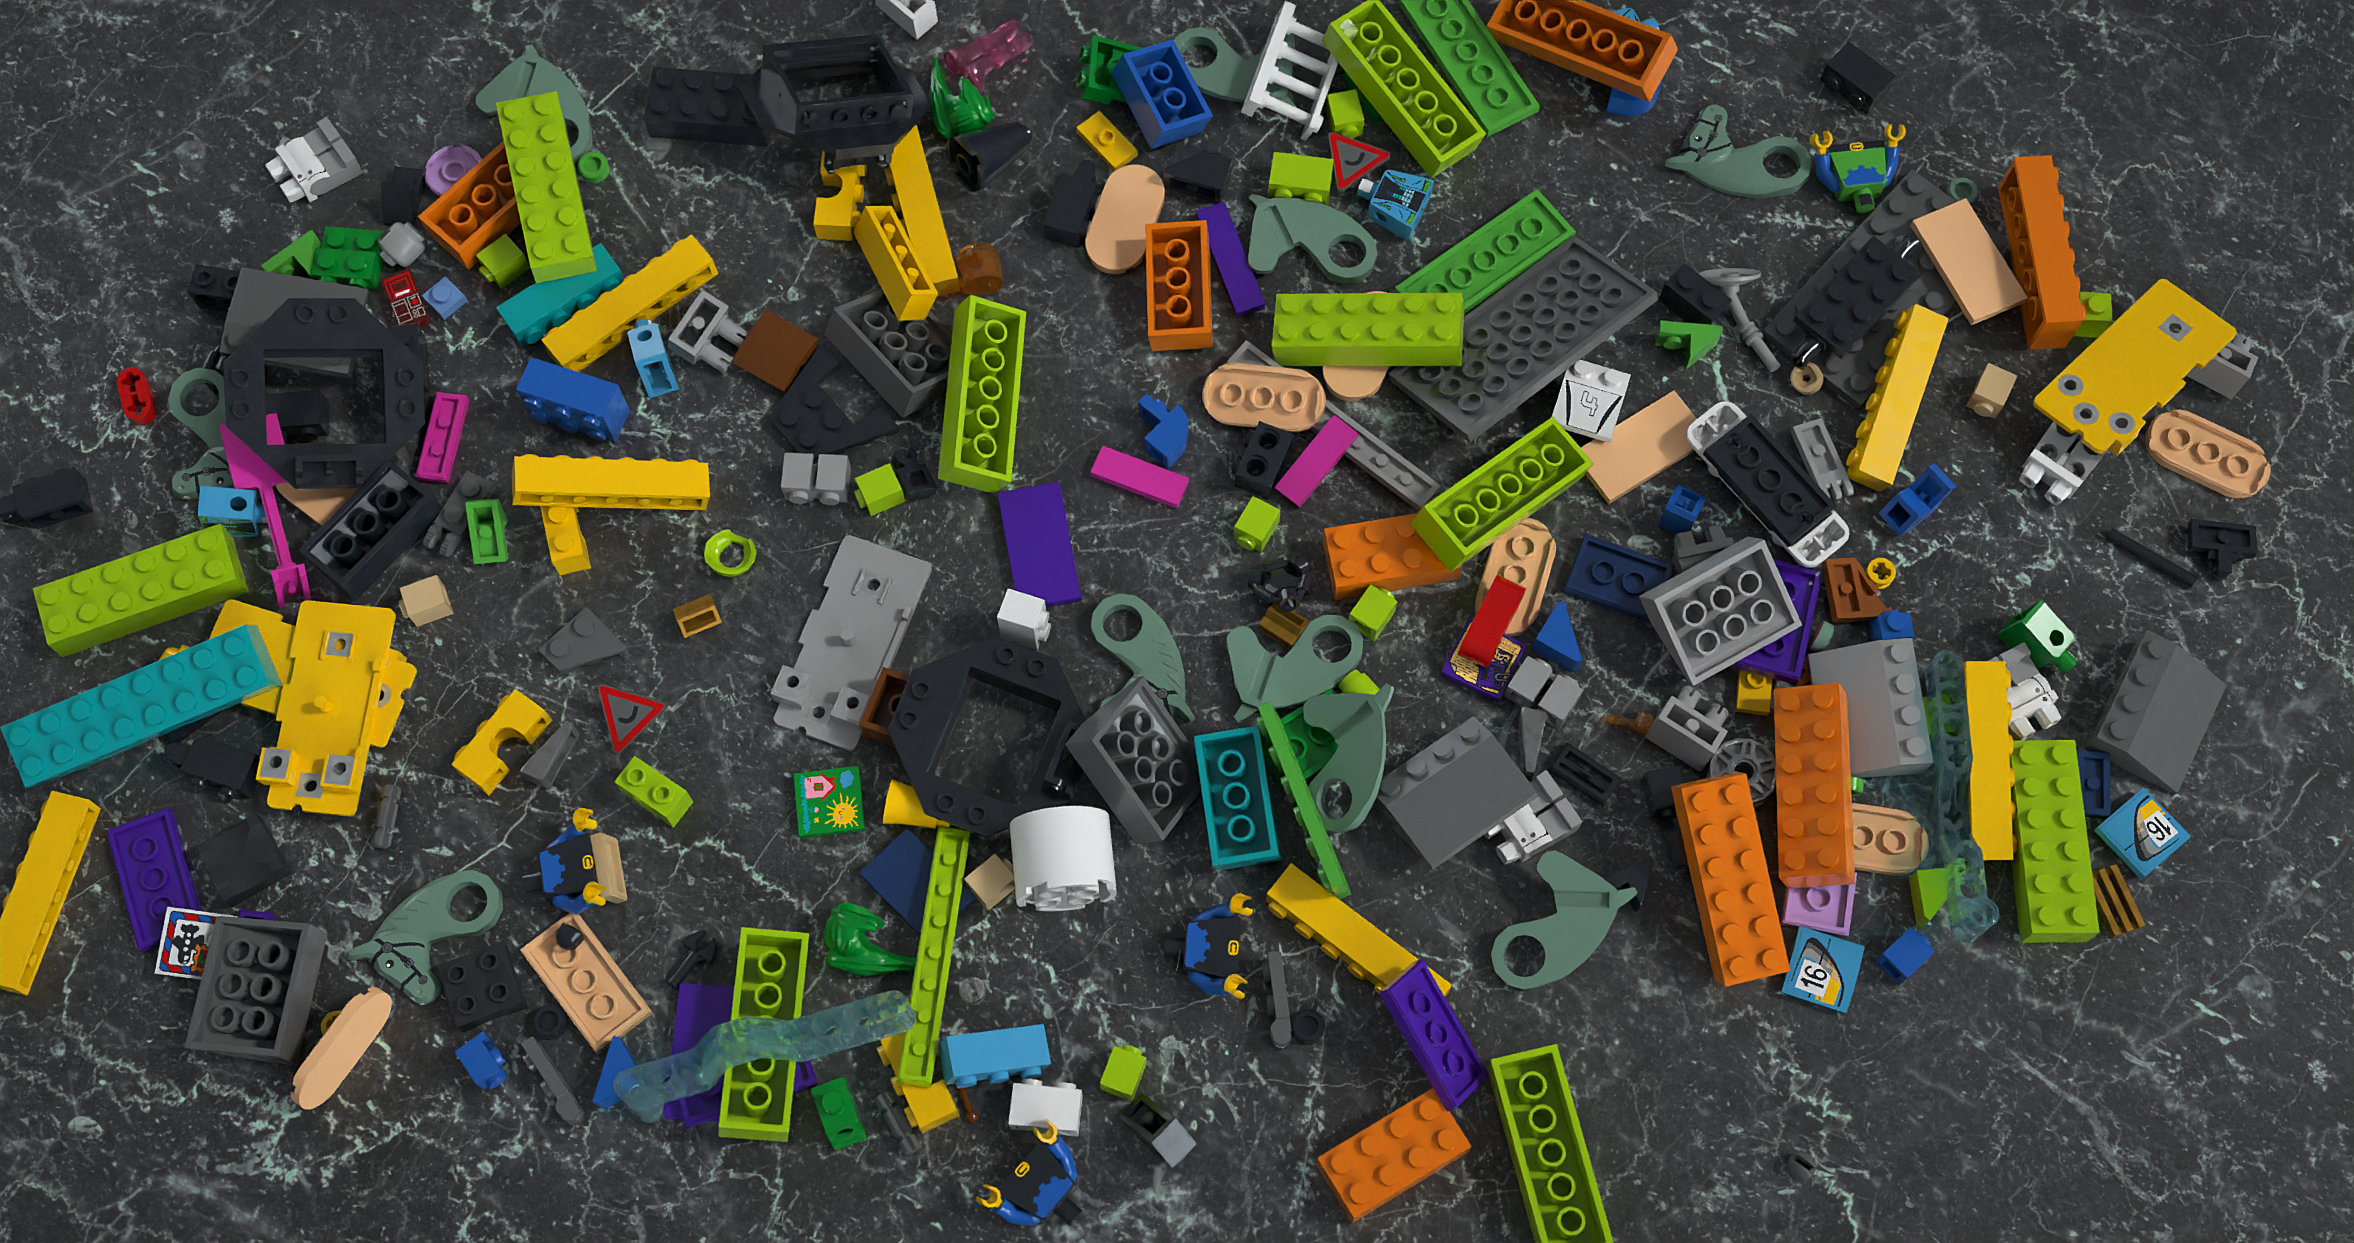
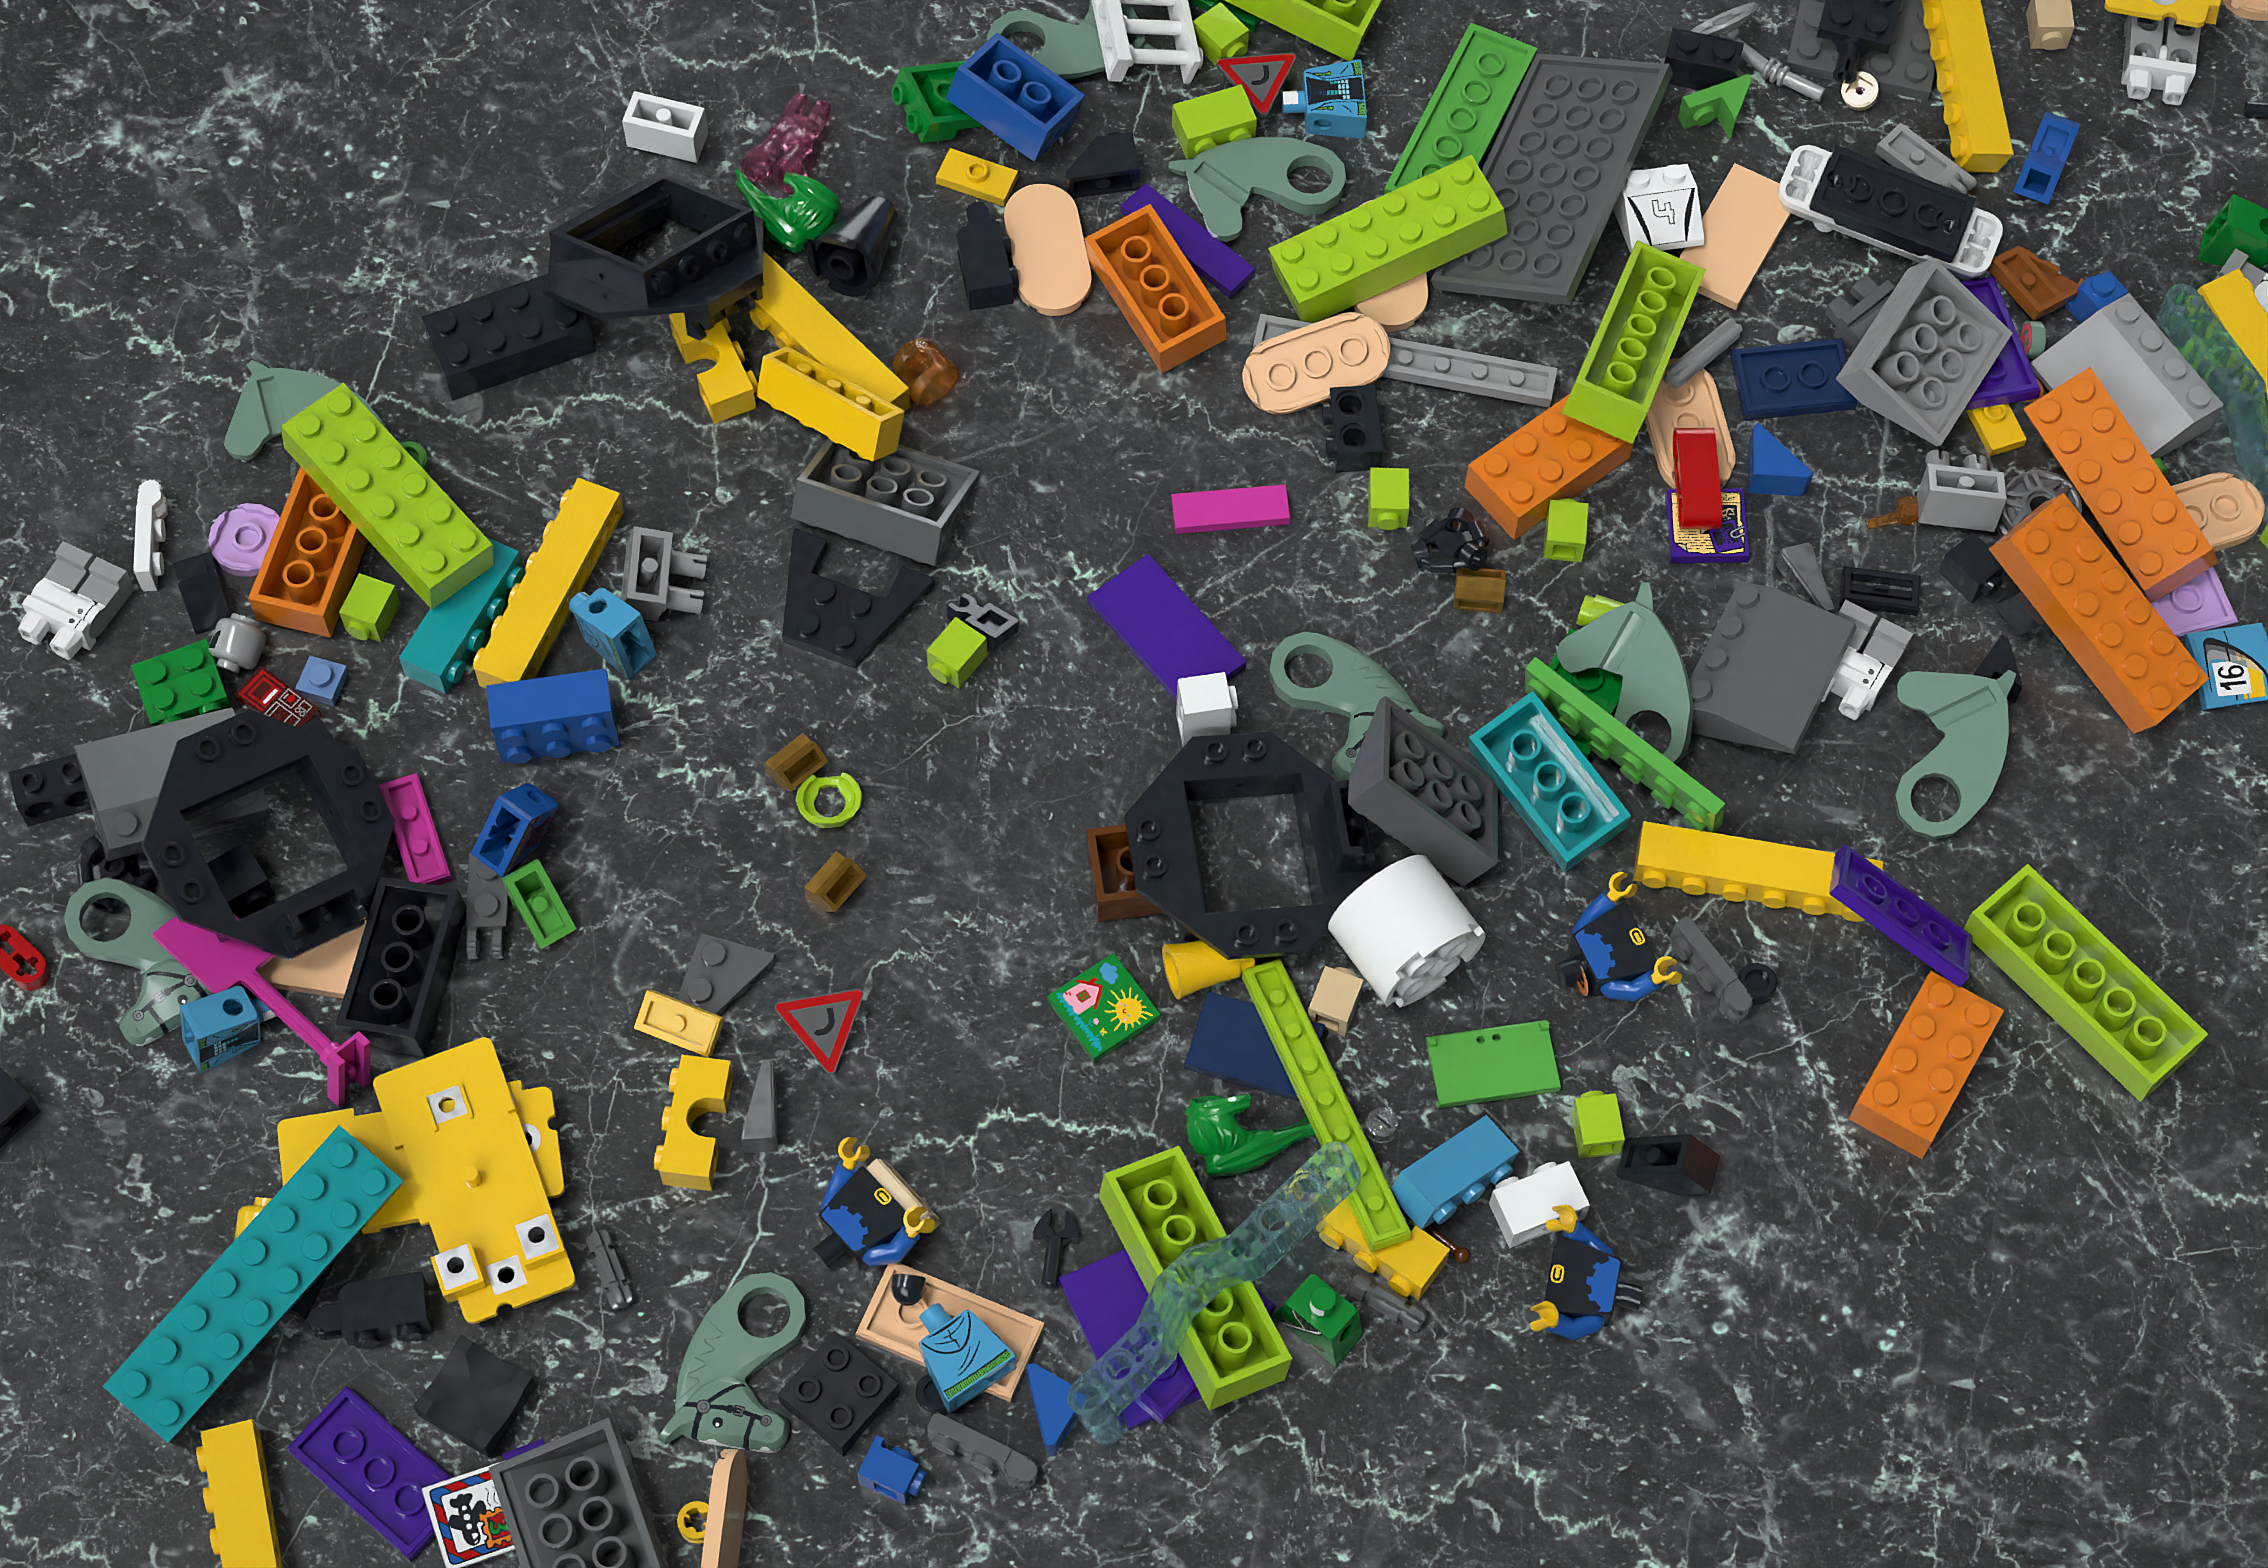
camera: 30 degrees left, 5 degrees down
lime brick [33,523,249,657] -> none
bright green slope [261,229,322,279] -> none
tan brick [398,575,454,627] -> none
yellow brick [512,454,710,510] -> none
yellow arch [540,506,591,576] -> none
lime brick [615,756,693,828] -> none
reddish brown slope [732,310,820,392] -> none
light grey piece [770,535,932,751] -> none
light grey piece [781,453,851,505] -> none
lime brick [938,295,1026,494] -> none
blue brick [1138,394,1188,470] -> none
sand green animal [1227,615,1363,723] -> none
dark pink tile [1275,415,1359,508] -> none
light grey piece [1504,656,1583,730] -> none
blue slope [1658,484,1707,534] -> none
yellow bush [1864,558,1896,590] -> none
none -> white hinge [133,479,168,591]
none -> blue torso [471,783,559,877]
none -> yellow plate [634,989,725,1057]
none -> pearl gold piece [765,733,829,791]
none -> dark azure torso [919,1303,1016,1414]
none -> bright green door [1426,1020,1561,1109]
none -> light grey axle [1663,319,1743,388]

